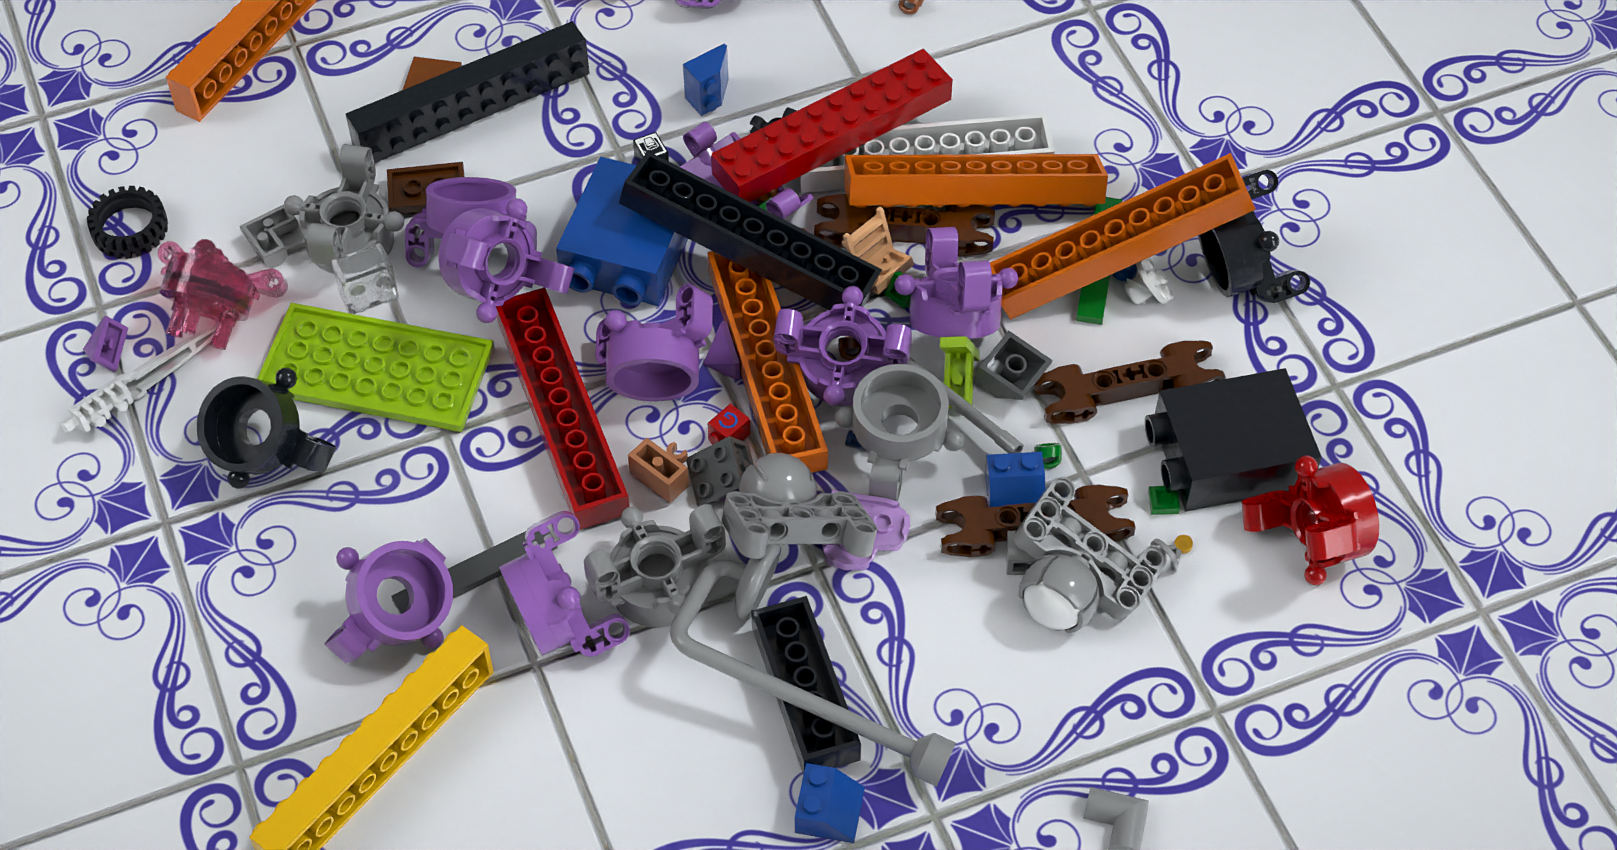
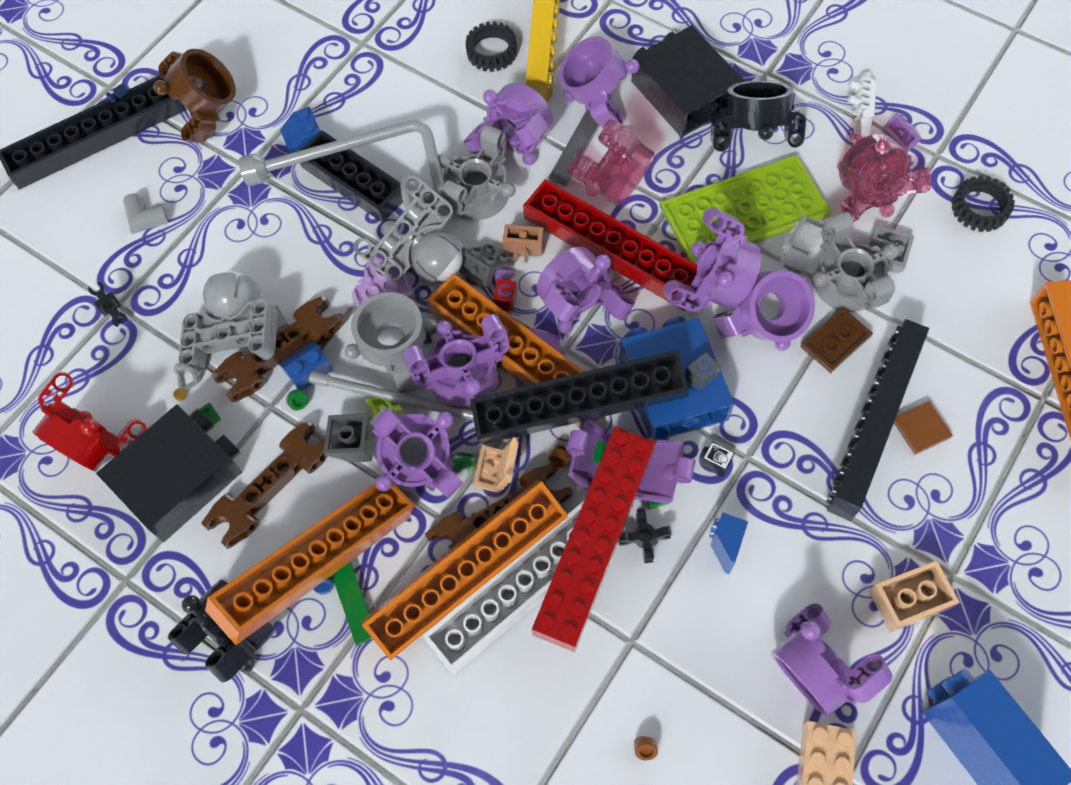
camera: 150 degrees right, 10 degrees up
none -> black pin [87,280,128,327]
none -> black tyre [465,21,517,72]
none -> clear pink piece [567,119,655,206]
none -> black brick [631,25,745,138]
none -> dark grey brick [685,352,721,391]

